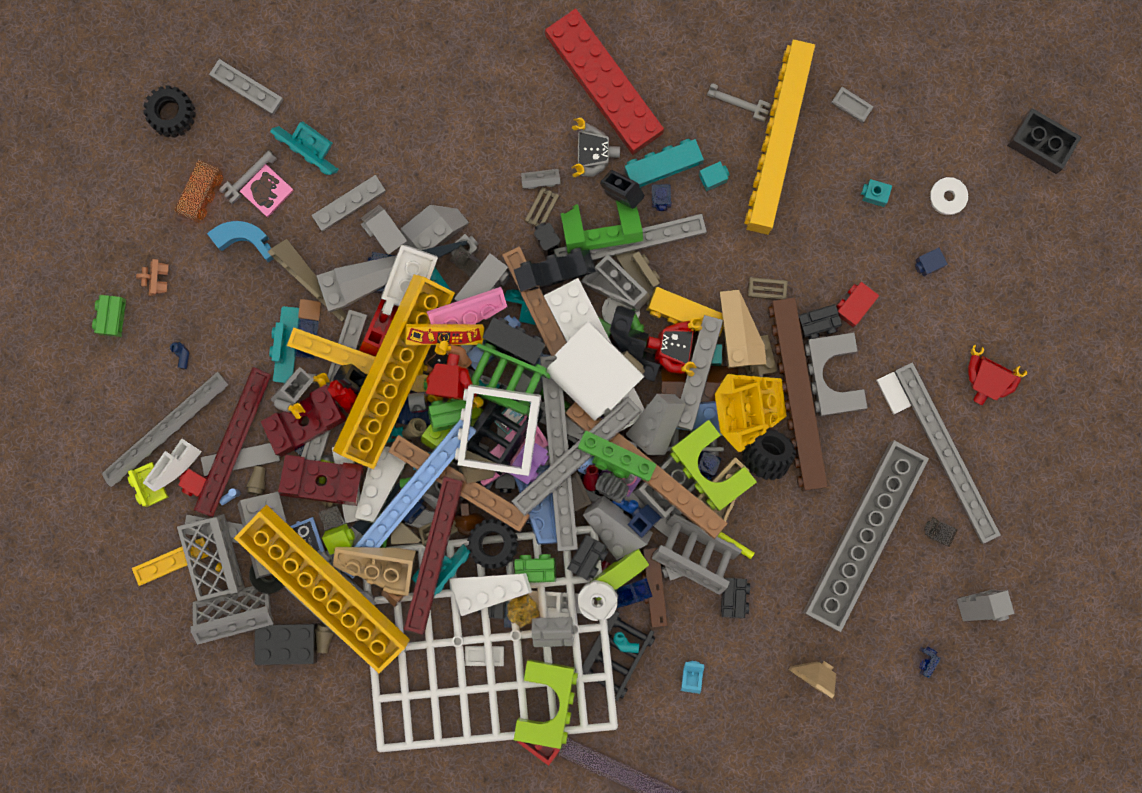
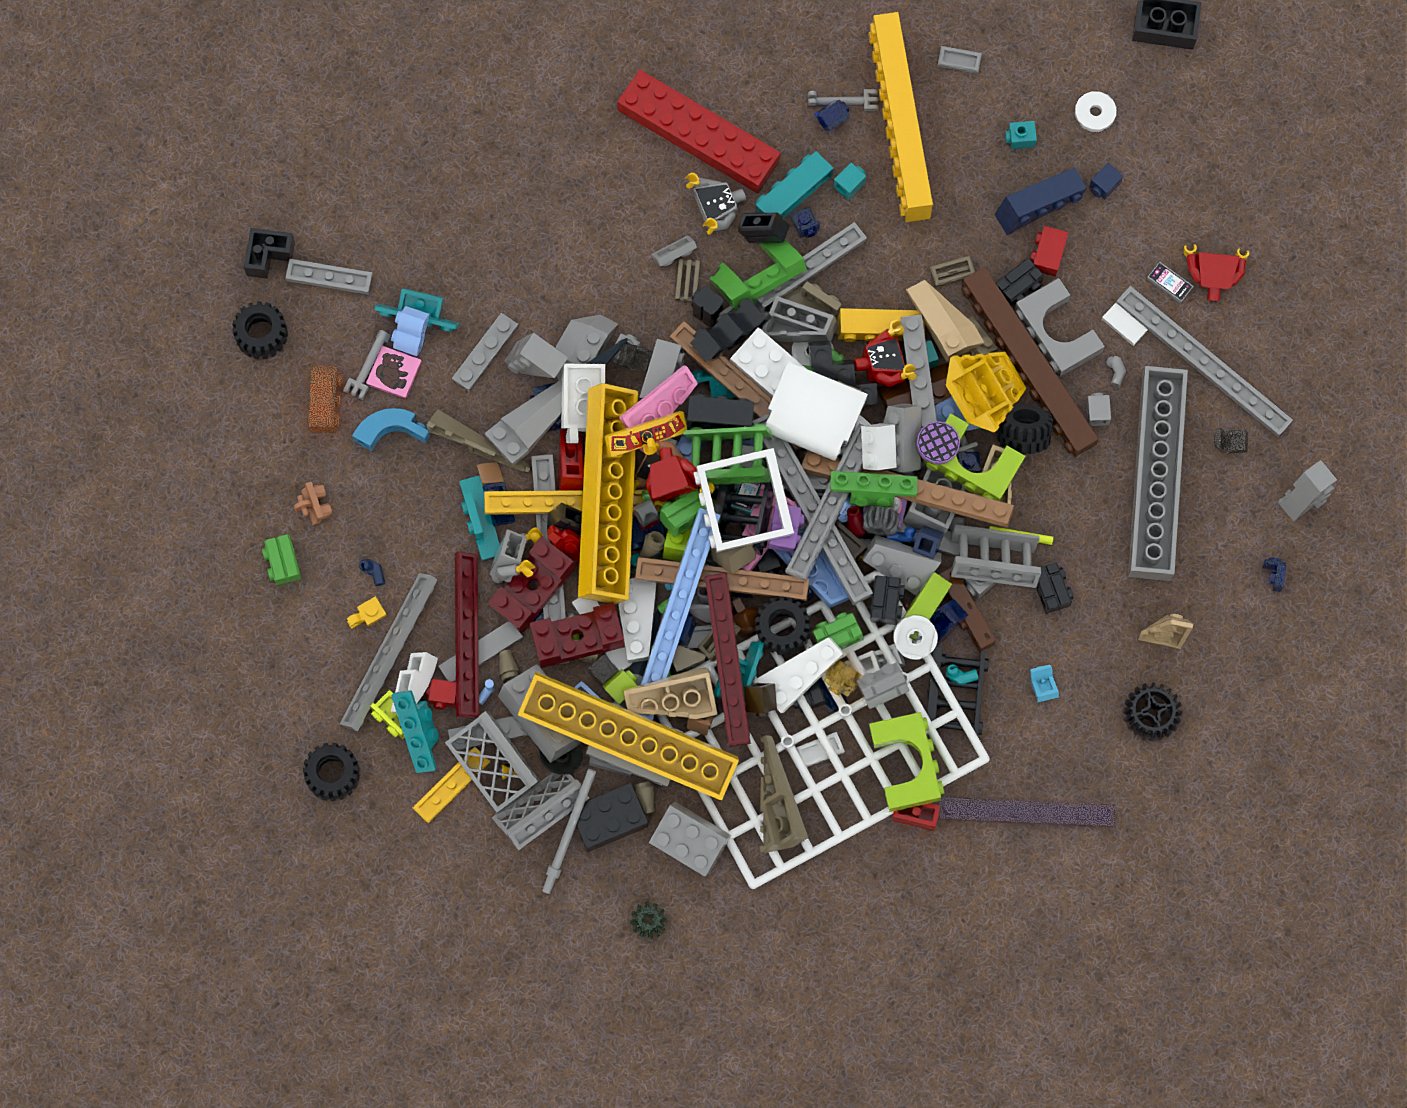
camera: 25 degrees left, 10 degrees down
none -> black brick [244,228,295,279]
none -> black tyre [303,742,360,801]
none -> yellow plate [347,596,387,629]
none -> light blue brick [391,306,429,356]
none -> teal bracket [391,690,439,773]
none -> light grey bar [542,769,596,894]
none -> clear green gear [630,902,667,940]
none -> light grey brick [649,802,731,877]
none -> dark brown brick [744,682,777,716]
none -> dark tan wedge [760,735,808,853]
none -> clear blue brick [814,99,850,131]
none -> white brick [861,423,897,470]
none -> tile [916,421,960,465]
none -> dark blue wedge [994,167,1087,235]
none -> light grey brick [1086,393,1111,426]
none -> light grey arm [1106,356,1126,387]
none -> black gear [1123,682,1183,741]
none -> tile [1147,262,1194,304]

